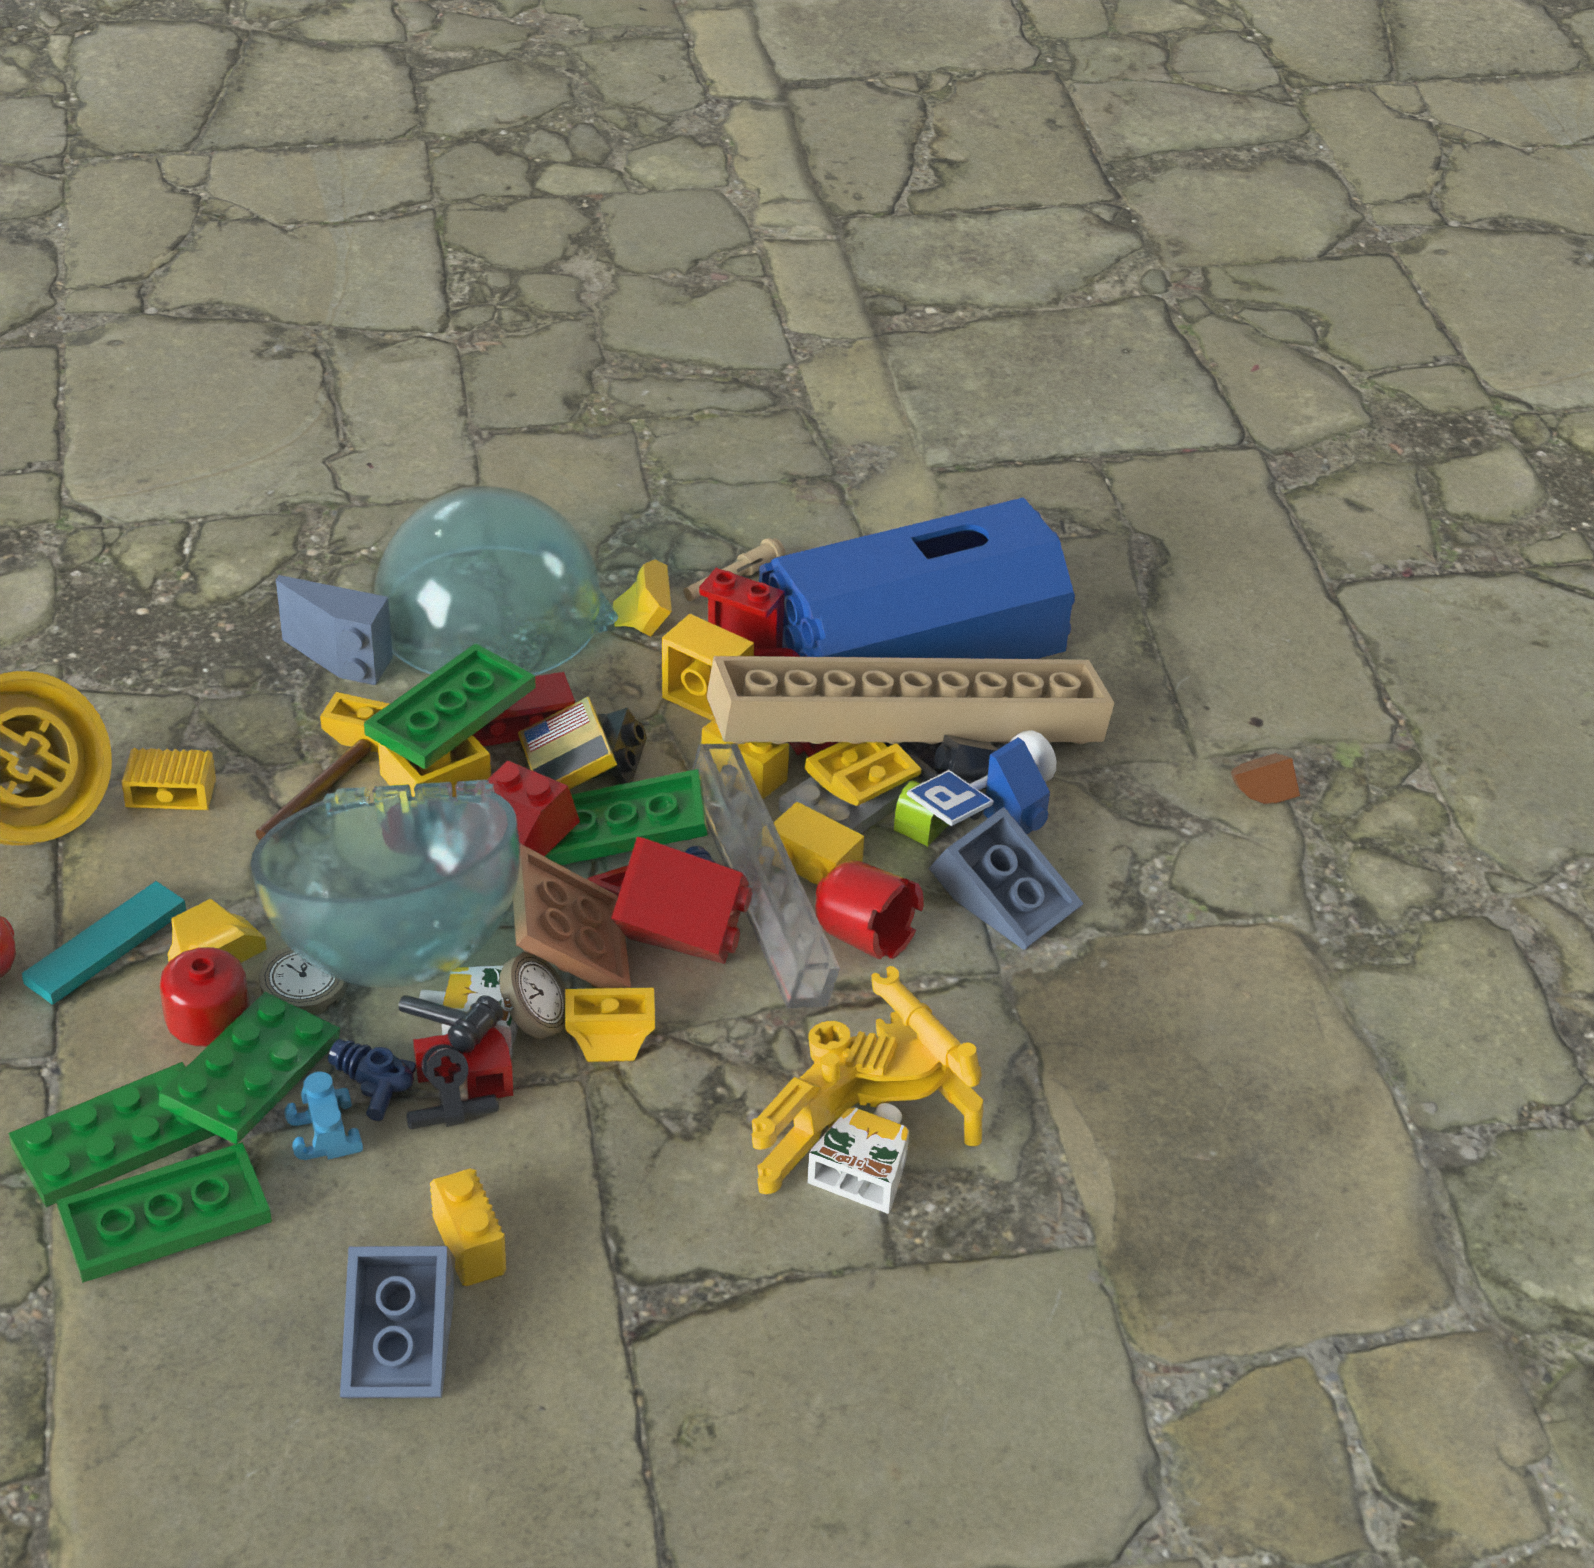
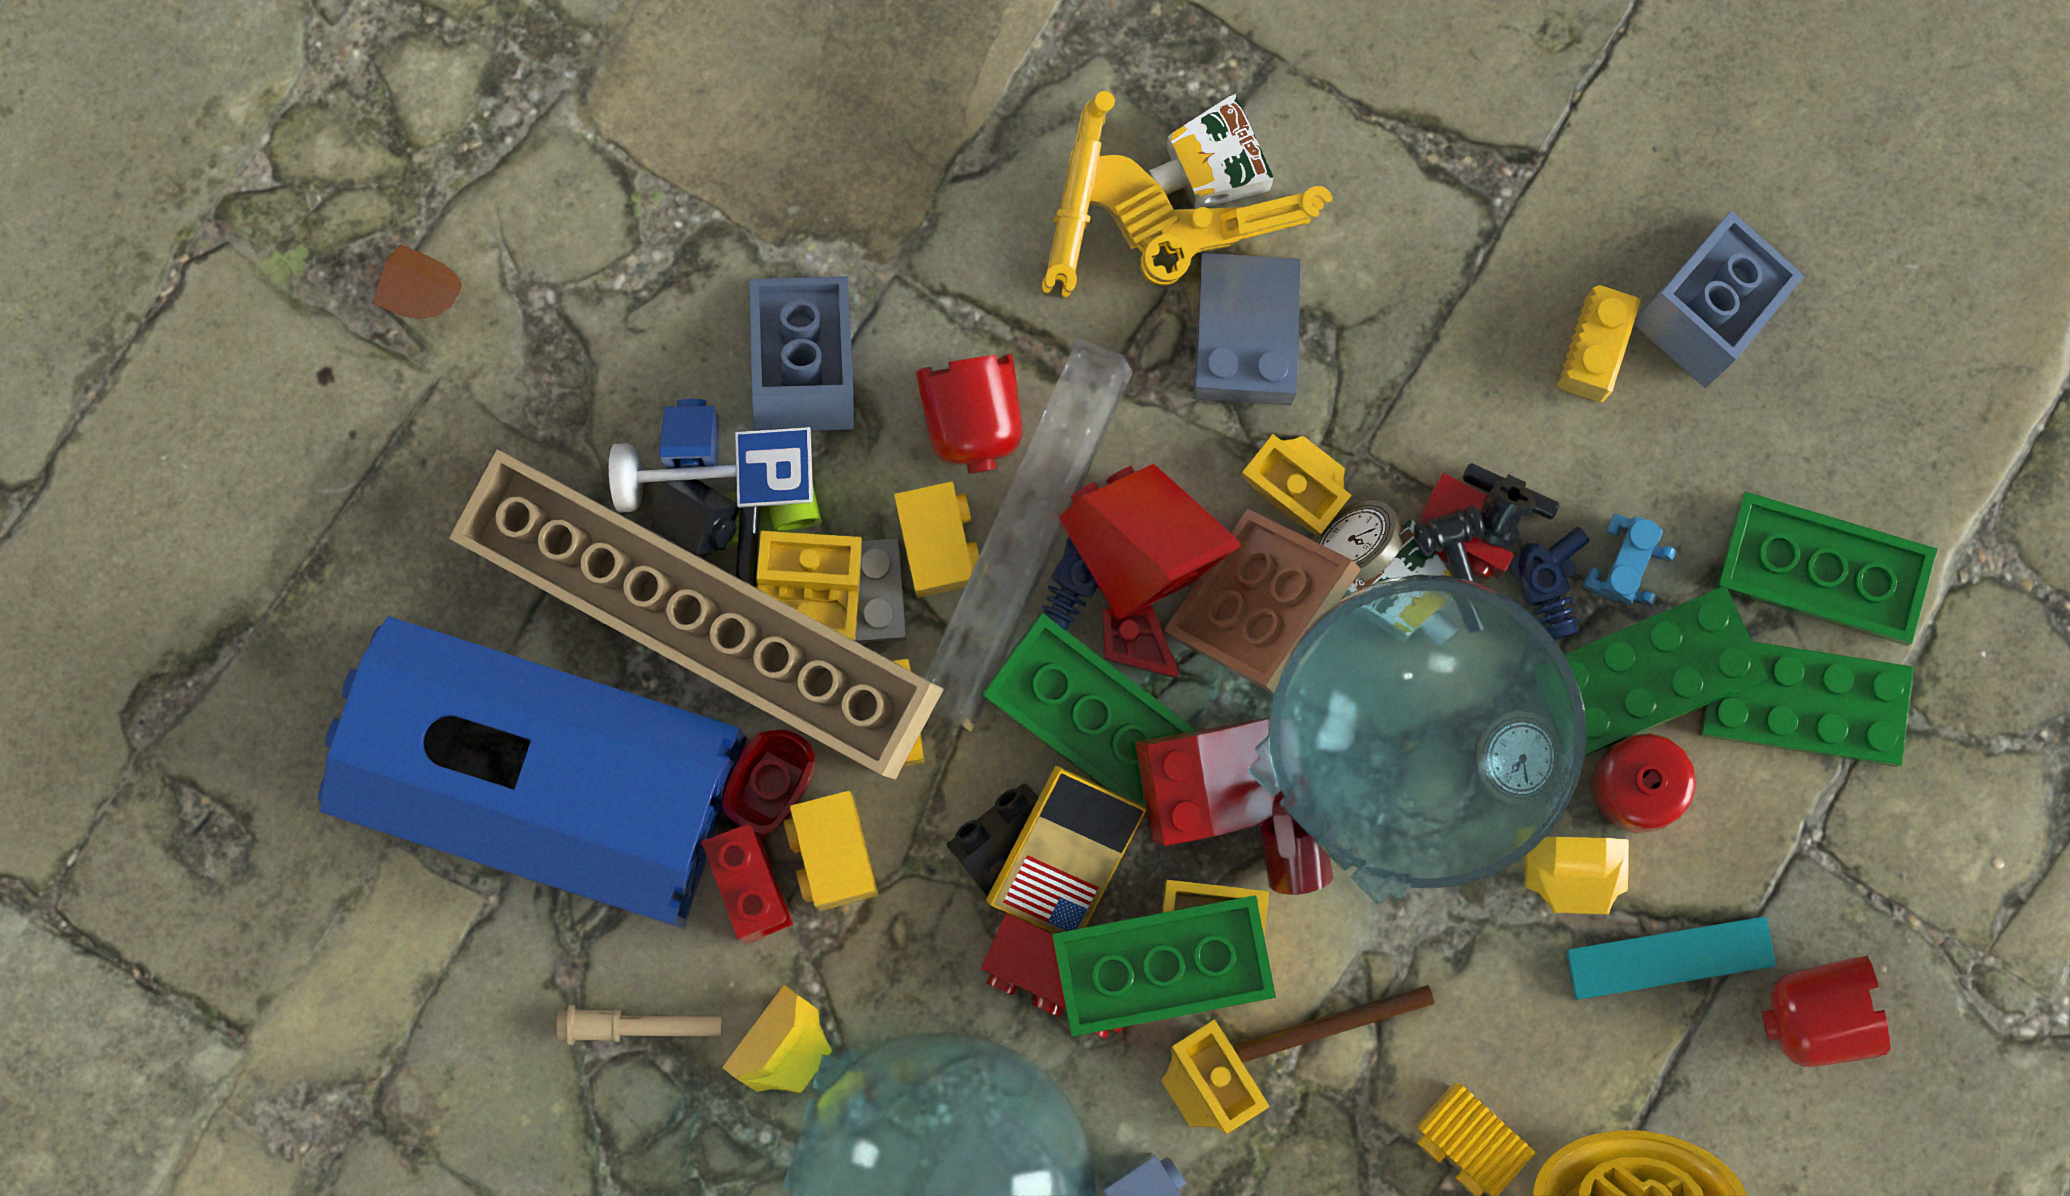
camera: 140 degrees left, 40 degrees up
none -> sand blue slope [1193,253,1300,405]

